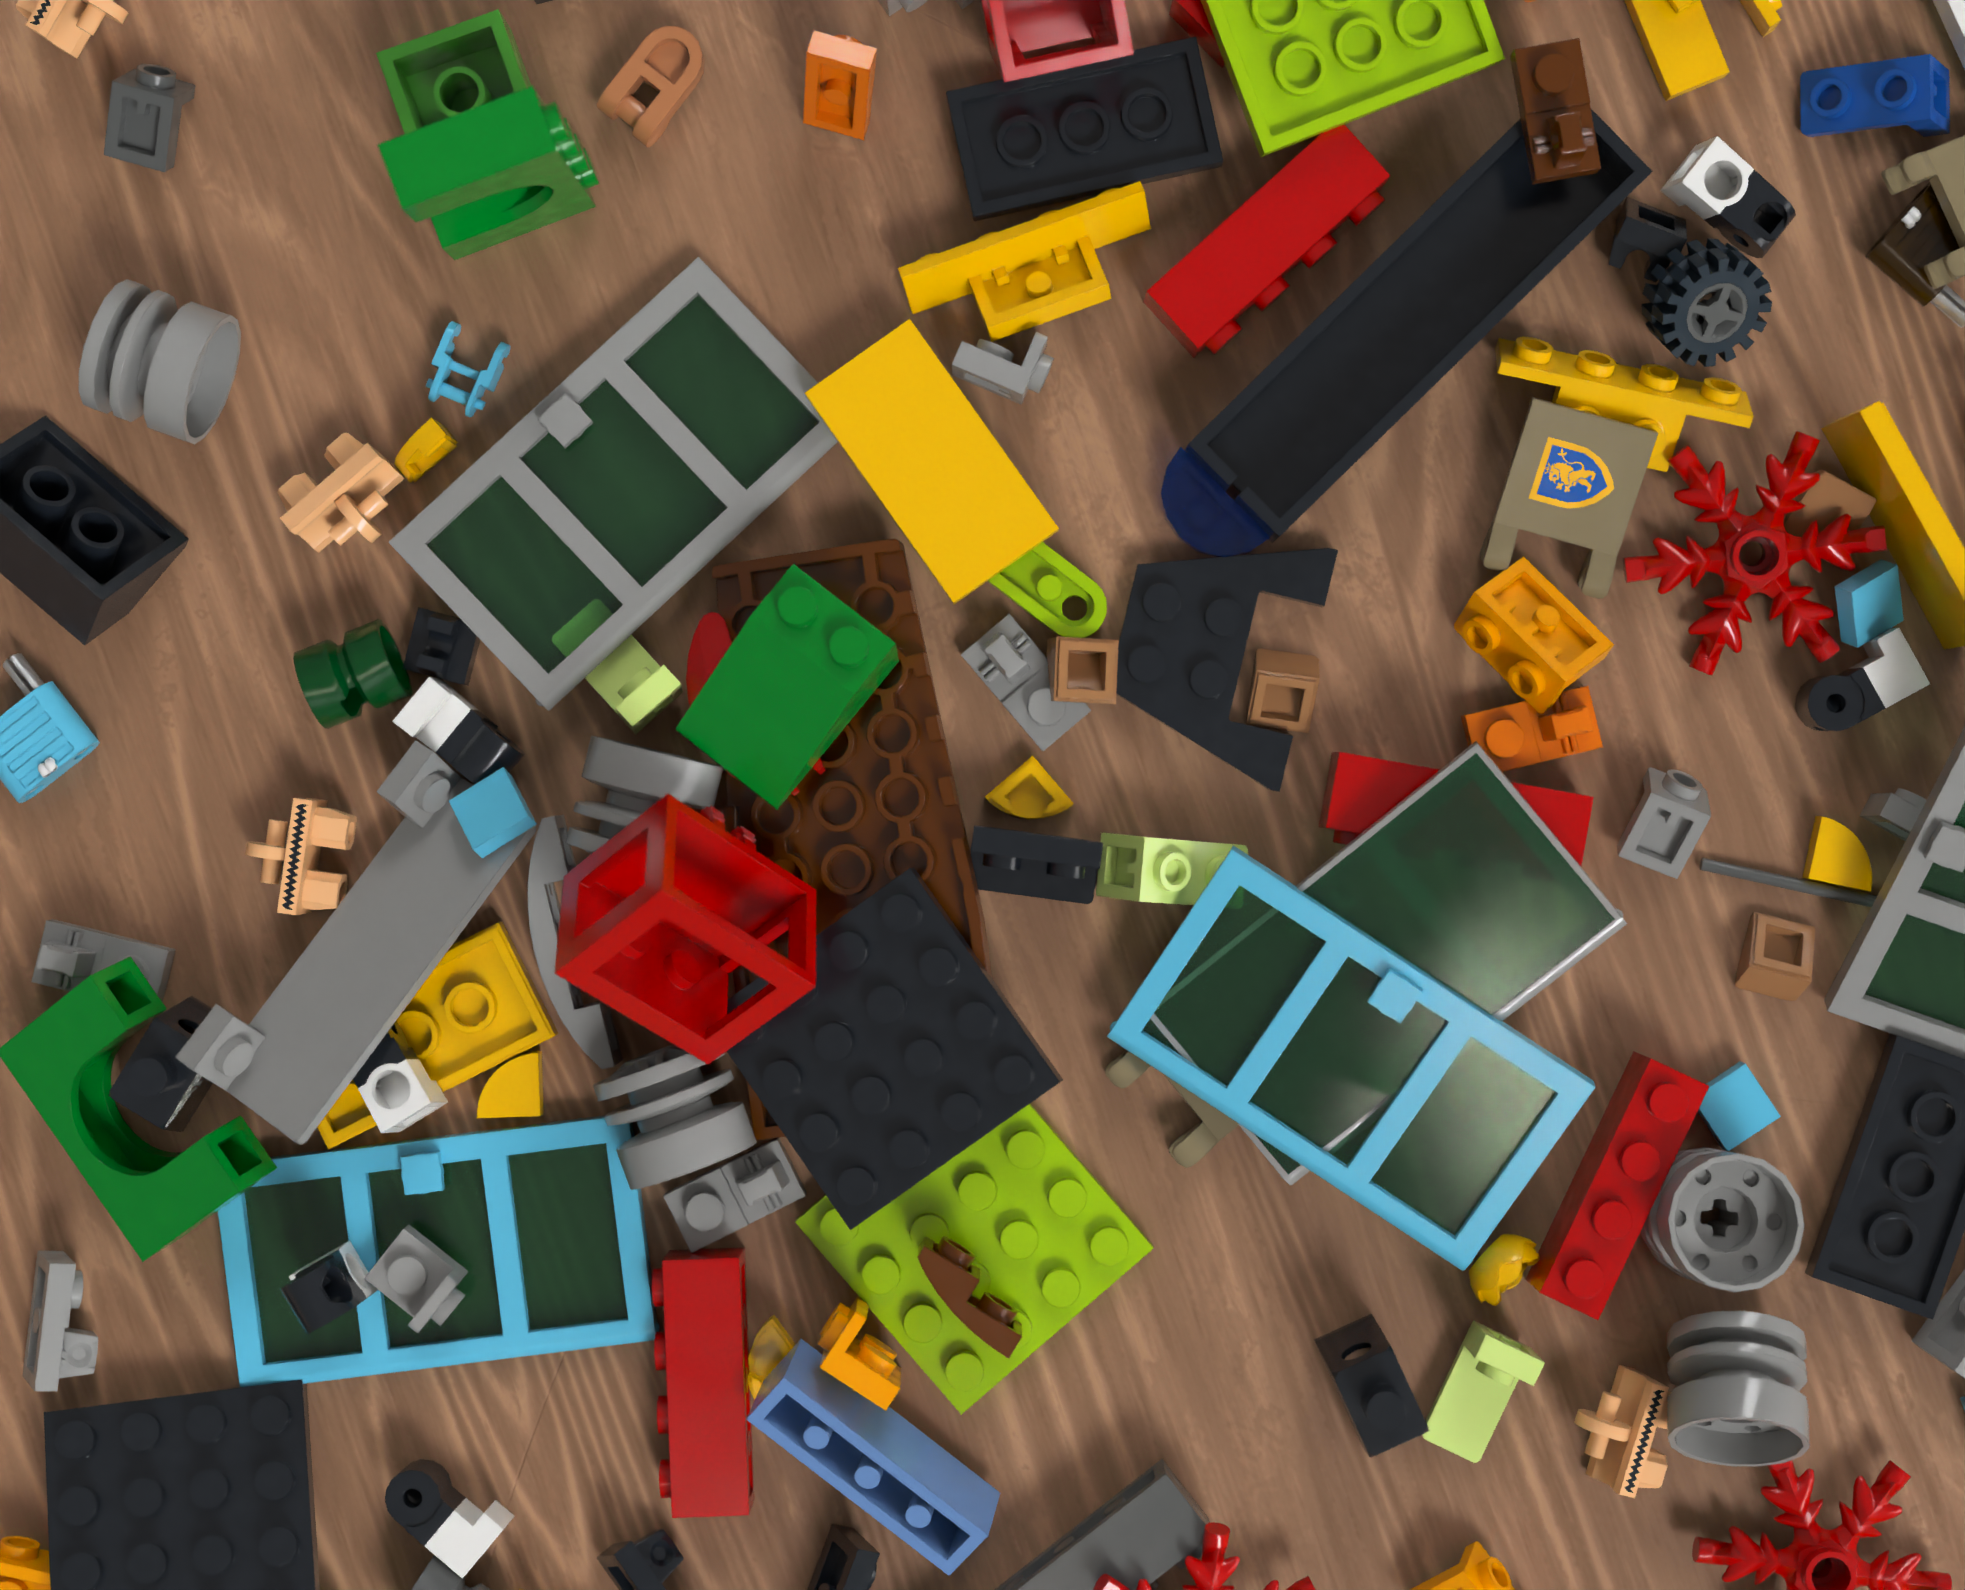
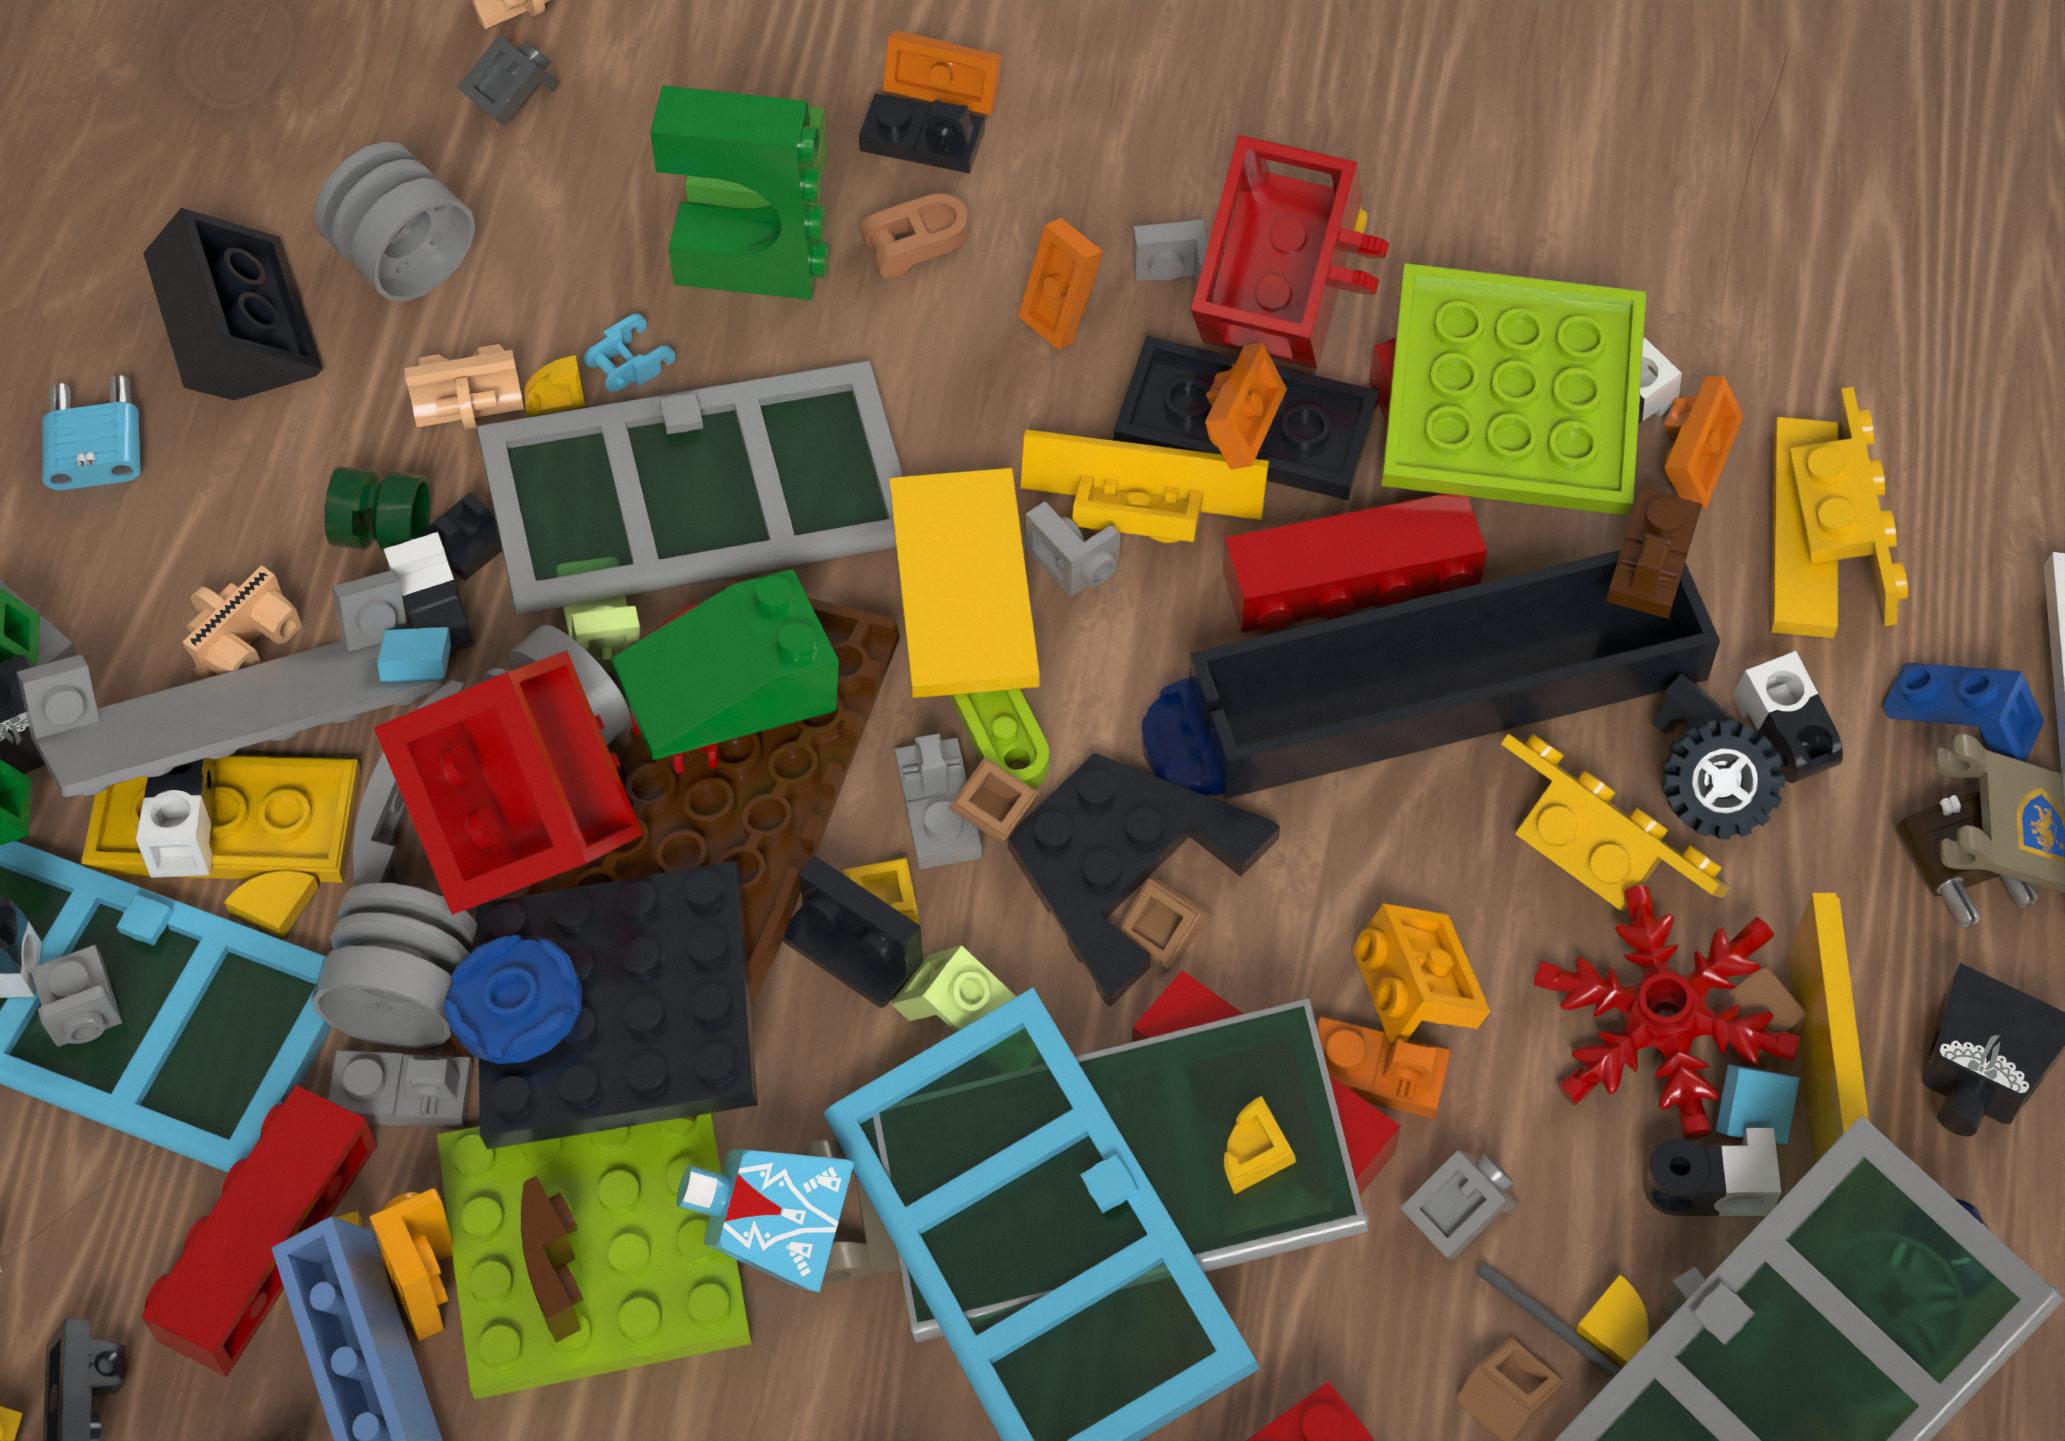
camera: 30 degrees right, 30 degrees down
dark tan flag [1480,397,1658,599] -> none
none -> blue tile [444,935,583,1064]
none -> medium azure torso [676,1149,854,1292]
none -> orange hinge [1205,342,1287,470]
none -> yellow tile [1224,1096,1296,1195]

